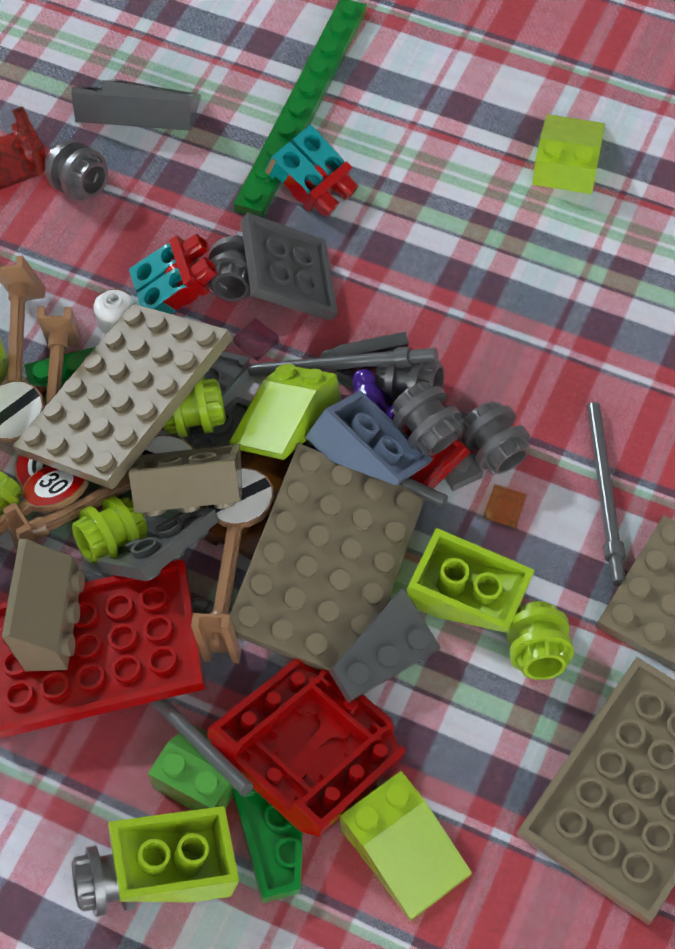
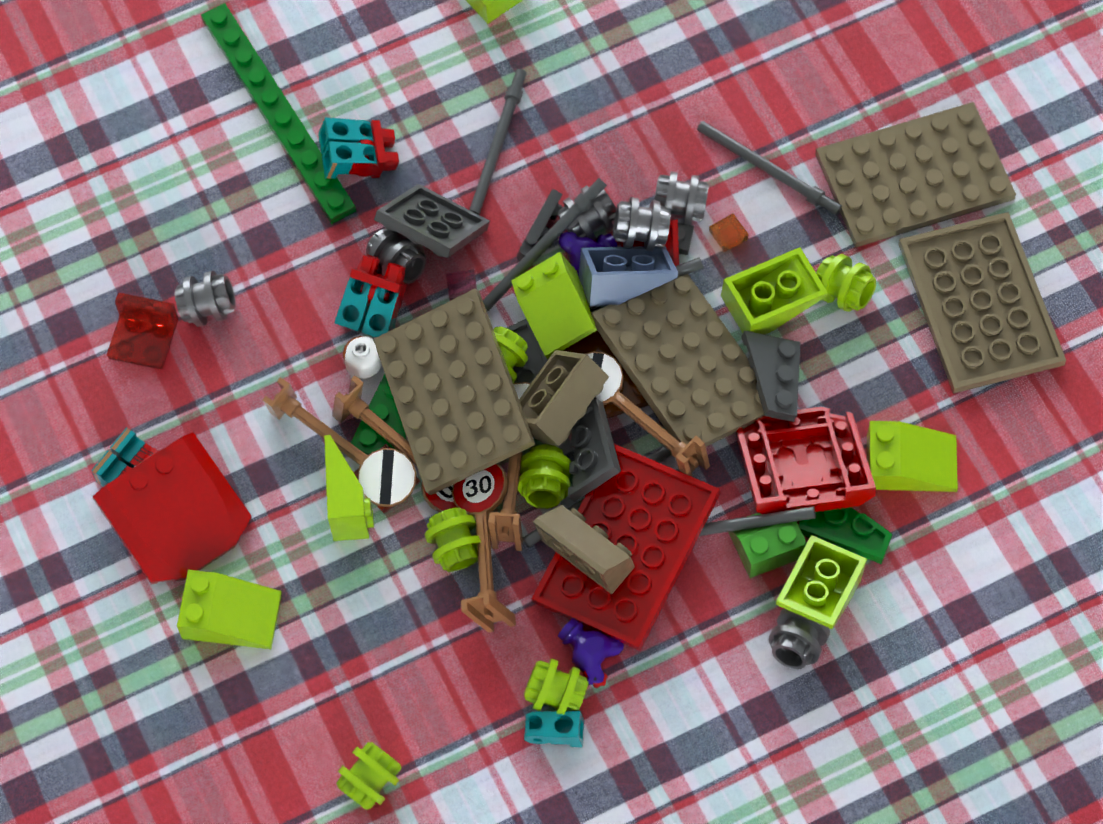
camera: 50 degrees left, 5 degrees up
dark grey slope [71,79,201,131] -> none
none -> dark grey bar [469,69,527,215]

